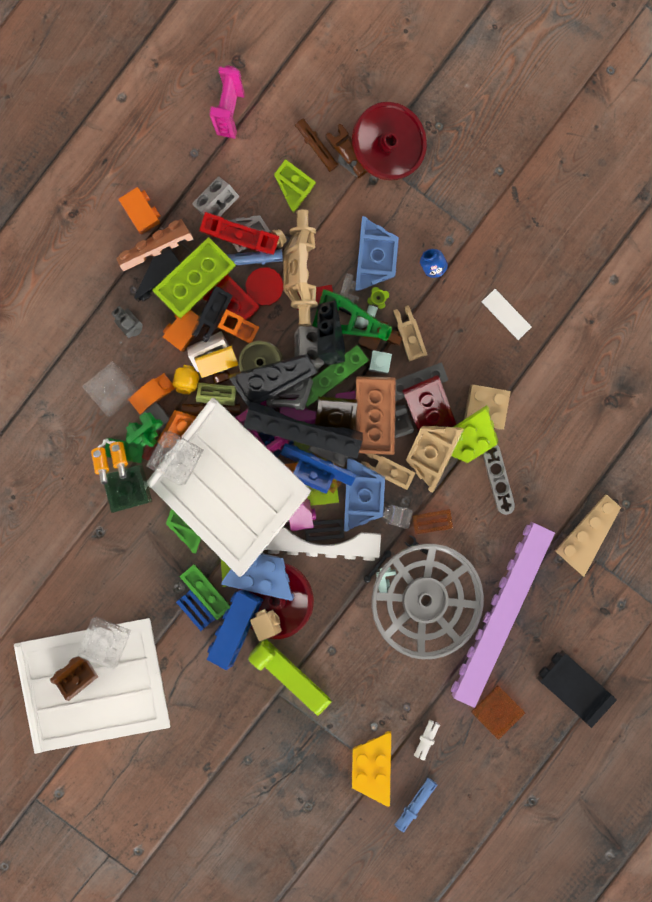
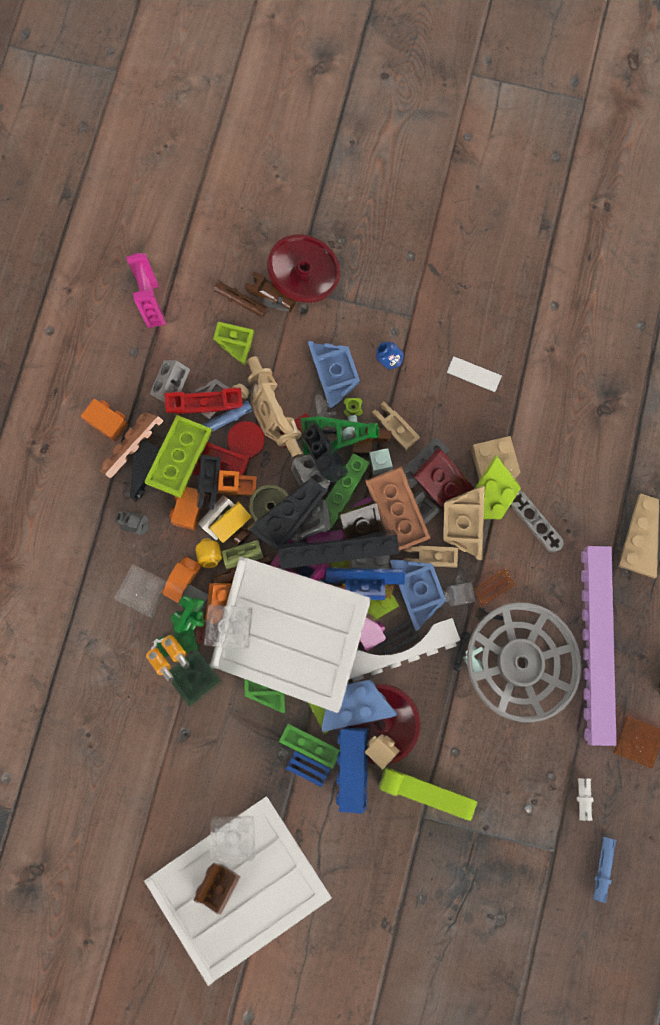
camera: 20 degrees left, 10 degrees down
yellow wing [352,731,391,807] -> none

